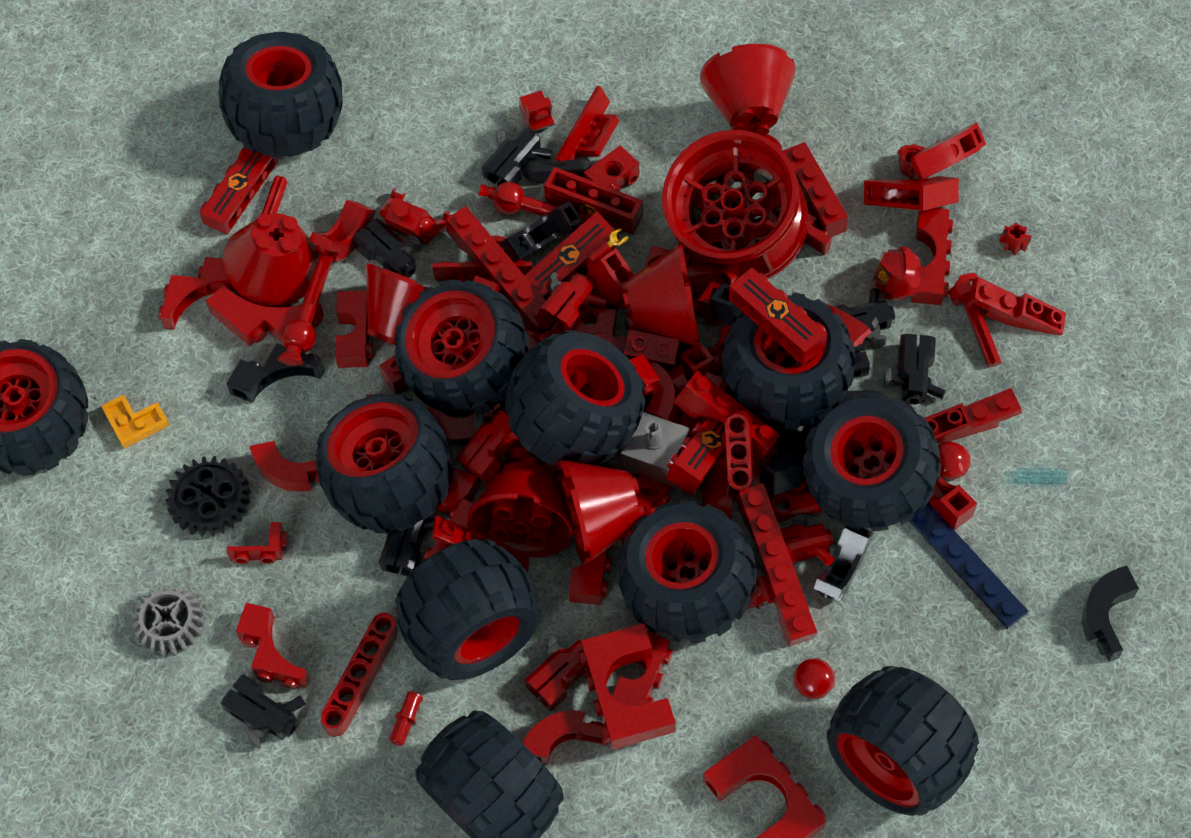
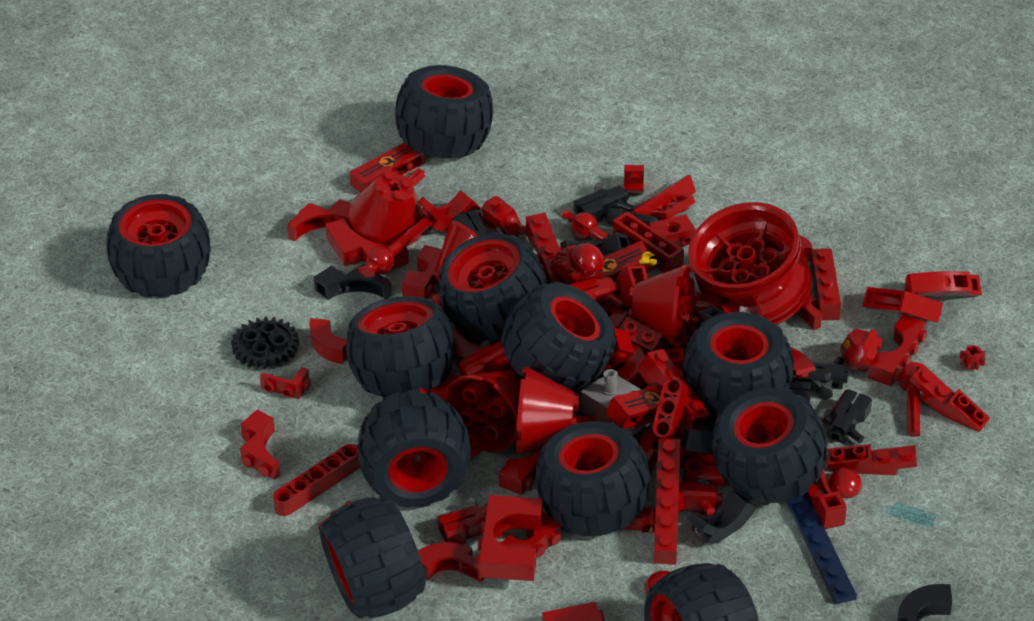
camera: 20 degrees right, 20 degrees down
light orange plate [101,394,170,449] -> none
light grey gear [131,584,204,656] -> none
black piece [221,674,306,749] -> none
red cone [700,43,796,136] -> none
red brick [729,268,827,365] -> none
none -> red hair [551,243,605,284]

